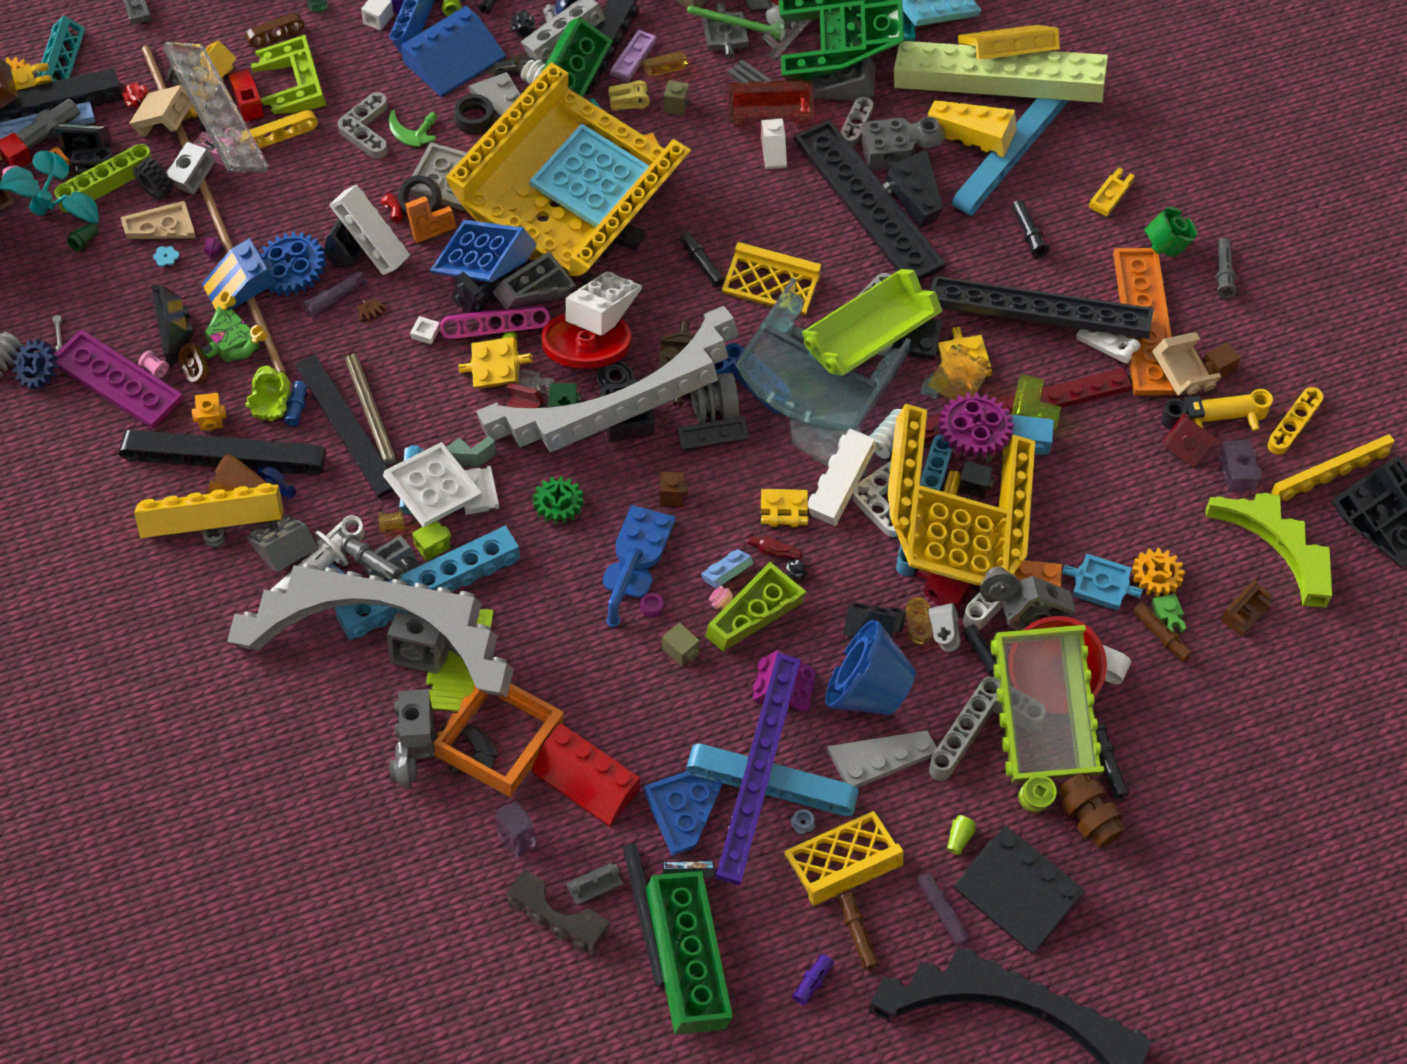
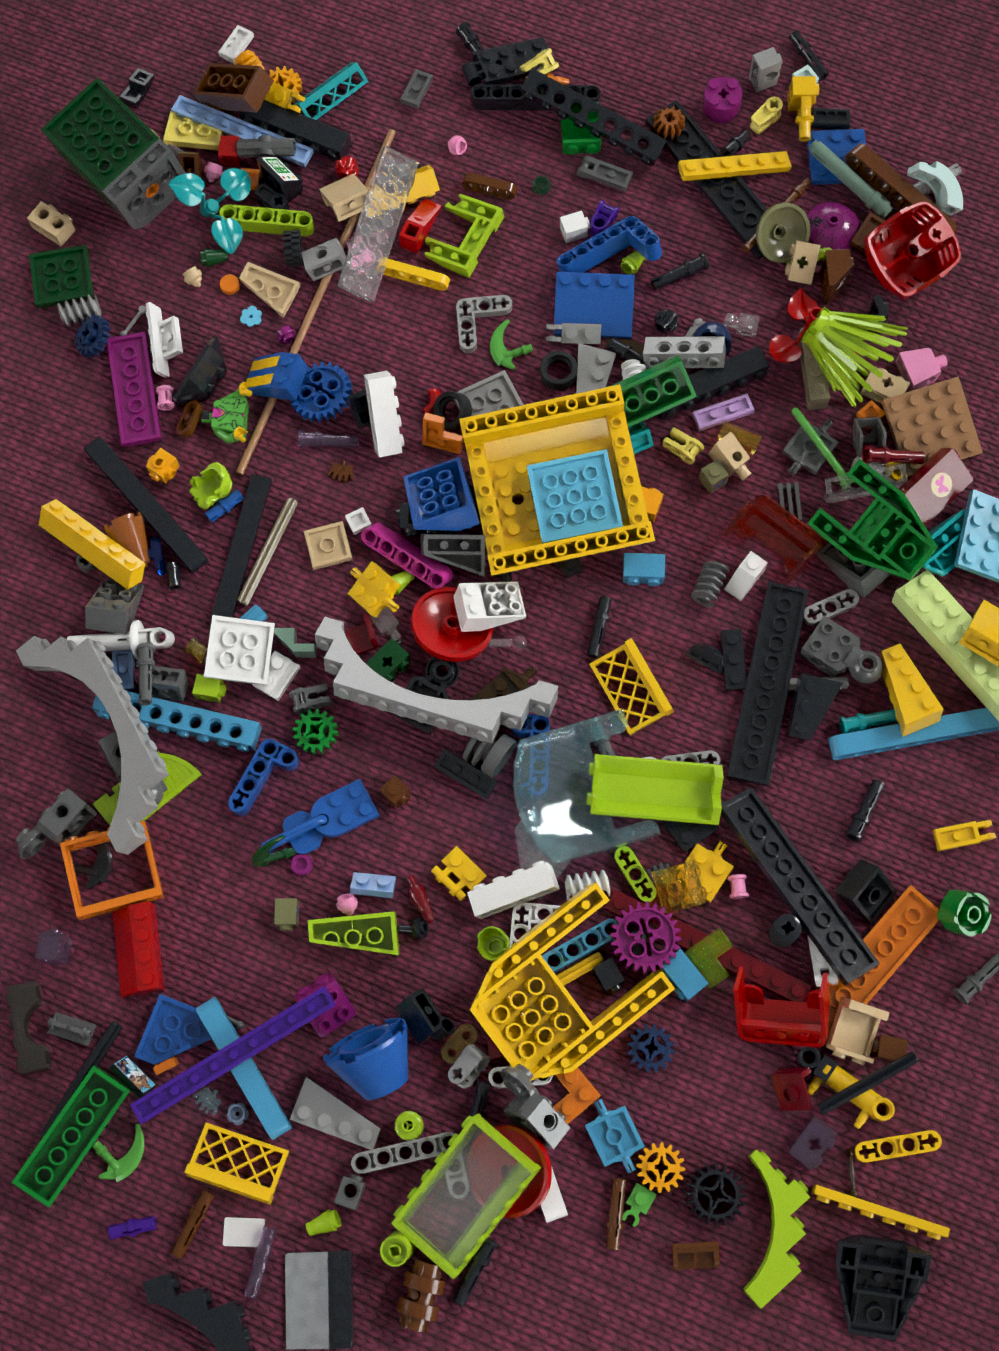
camera: 50 degrees right, 15 degrees up
none -> bright green piece [92,1124,144,1182]
none -> white bracket [146,302,183,378]
none -> orange tile [153,1056,179,1075]
none -> black pin [164,562,182,589]
none -> tan plate [182,266,202,287]
none -> clear light blue piece [193,1087,222,1116]
none -> orange tile [220,274,240,295]
none -> white sticker [223,1217,265,1247]
none -> blue beam [228,739,299,817]
none -> dark green piece [251,835,295,867]
none -> dark grey piece [289,684,332,714]
none -> tan plate [304,521,353,570]
none -> dark grey brick [334,1173,366,1210]
none -> lime head [394,1111,424,1141]
none -> bright pink plate [448,135,467,155]
none -> lime hair [477,926,510,961]
none -> clear bar [488,635,527,651]
none -> light grey hinge [546,323,601,344]
none -> lime beam [614,846,657,903]
none -> dark azure brick [623,553,665,586]
none -> dark blue gear [627,1024,675,1073]
none -> black plate [685,643,724,675]
none -> black gear [685,1163,746,1227]
none -> dark grey piece [691,561,729,608]
none -> tan torso [708,432,752,481]
none -> black plate [720,629,747,692]
none -> bright pink bush [727,874,749,899]
none -> red windscreen [733,967,830,1048]
none -> black piece [769,914,802,948]
none -> black axle [818,1052,918,1115]
none -> black slope [835,859,897,925]
none -> teal pin [838,709,897,734]
none -> dark brown hinge [846,1149,858,1197]

